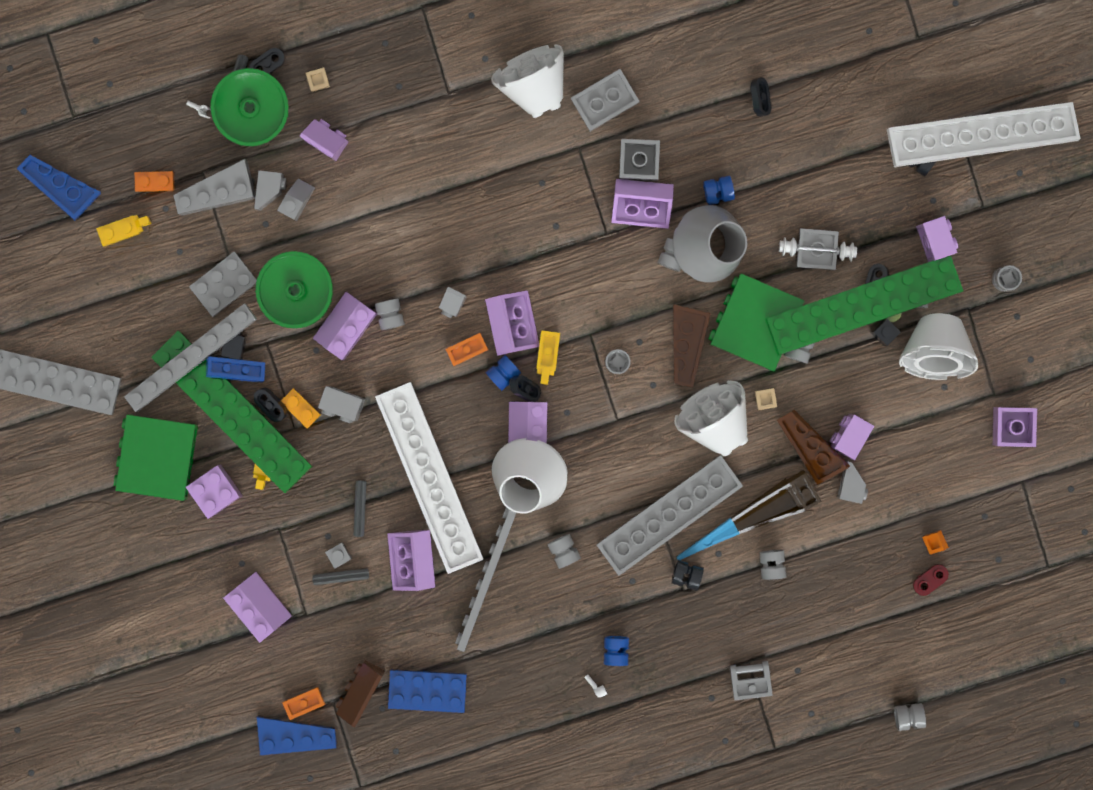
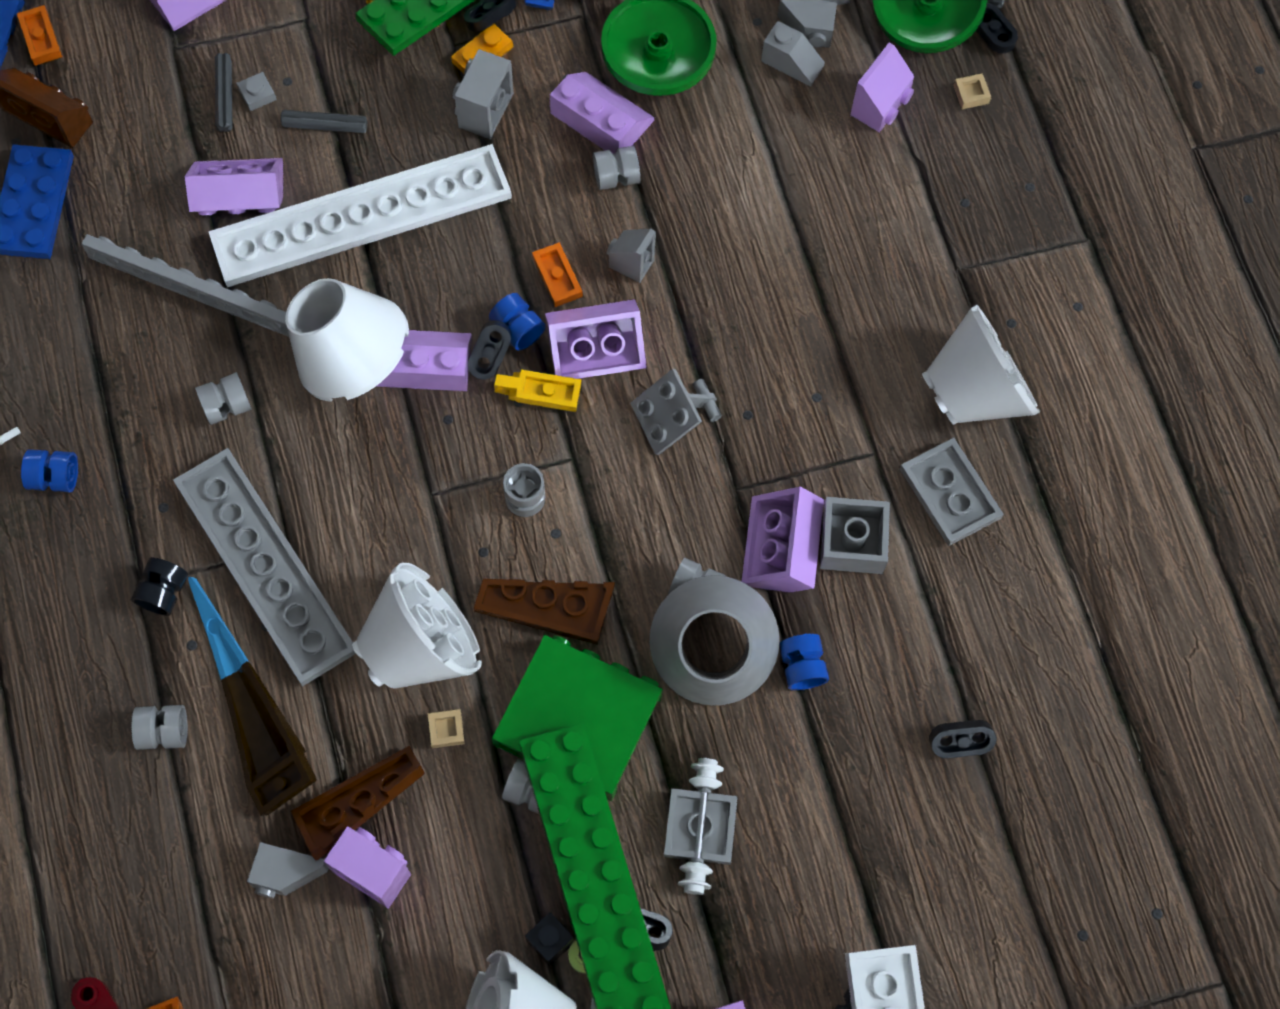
camera: 90 degrees right, 20 degrees down
none -> light grey plate [630,369,722,455]

